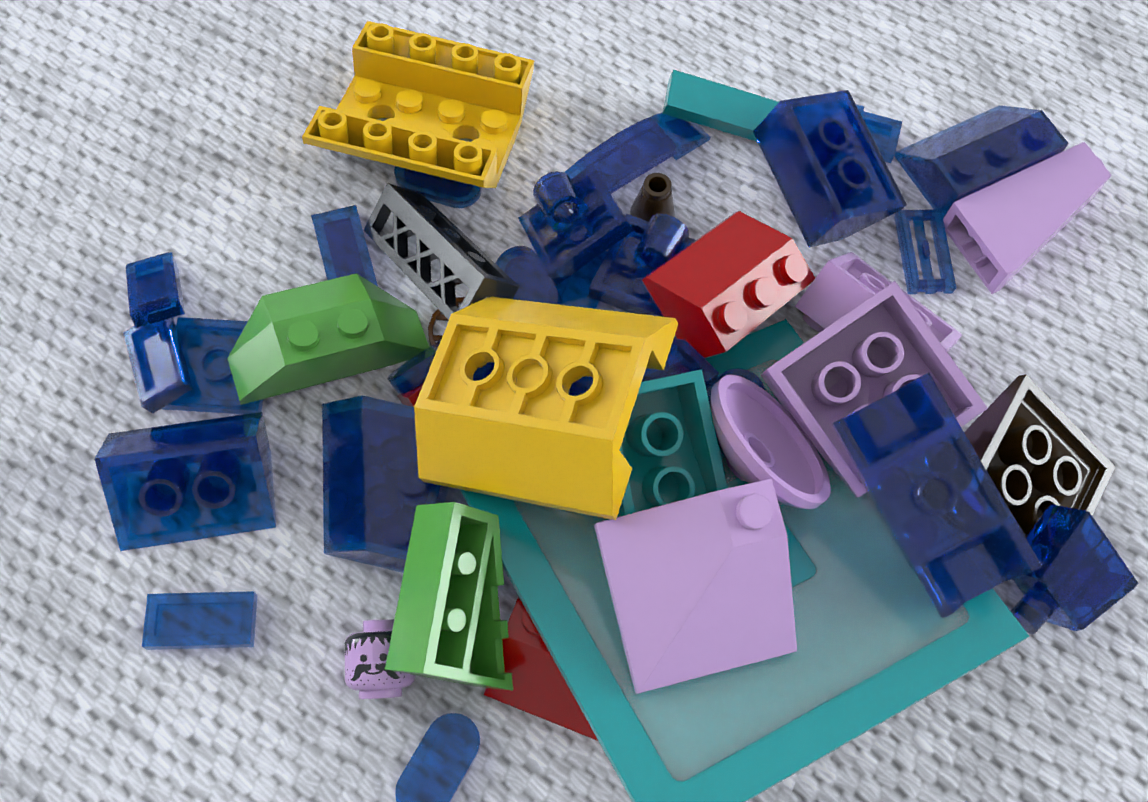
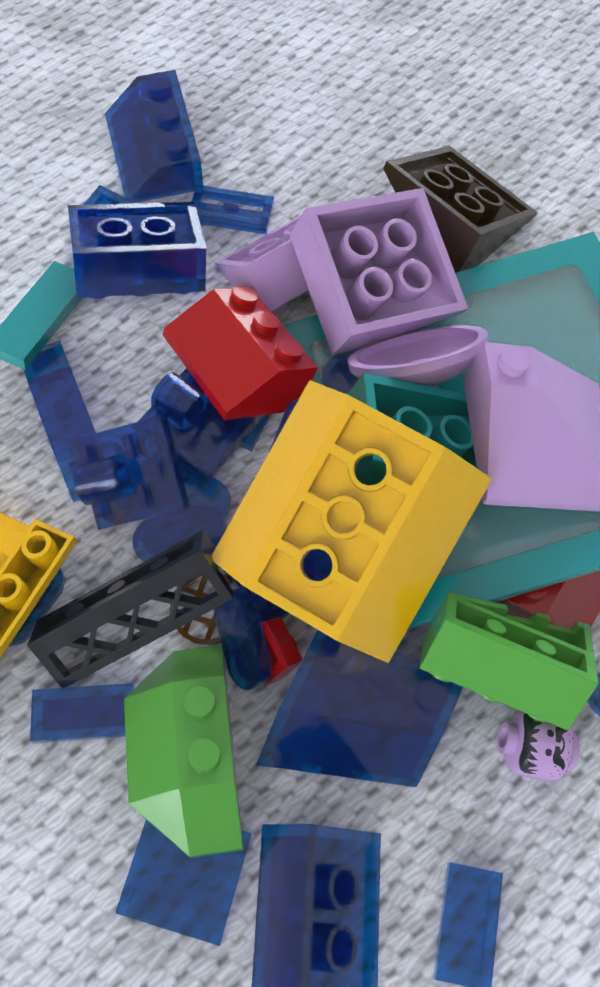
camera: 75 degrees left, 0 degrees up
clear blue tile [123,308,193,414] -> none
clear blue tile [125,252,185,329] -> none
dark brown cone [630,173,675,233] -> none
clear blue piece [832,372,1042,619] -> none
lavender slope [940,142,1112,294] -> none
clear blue torso [1008,504,1139,634] -> none

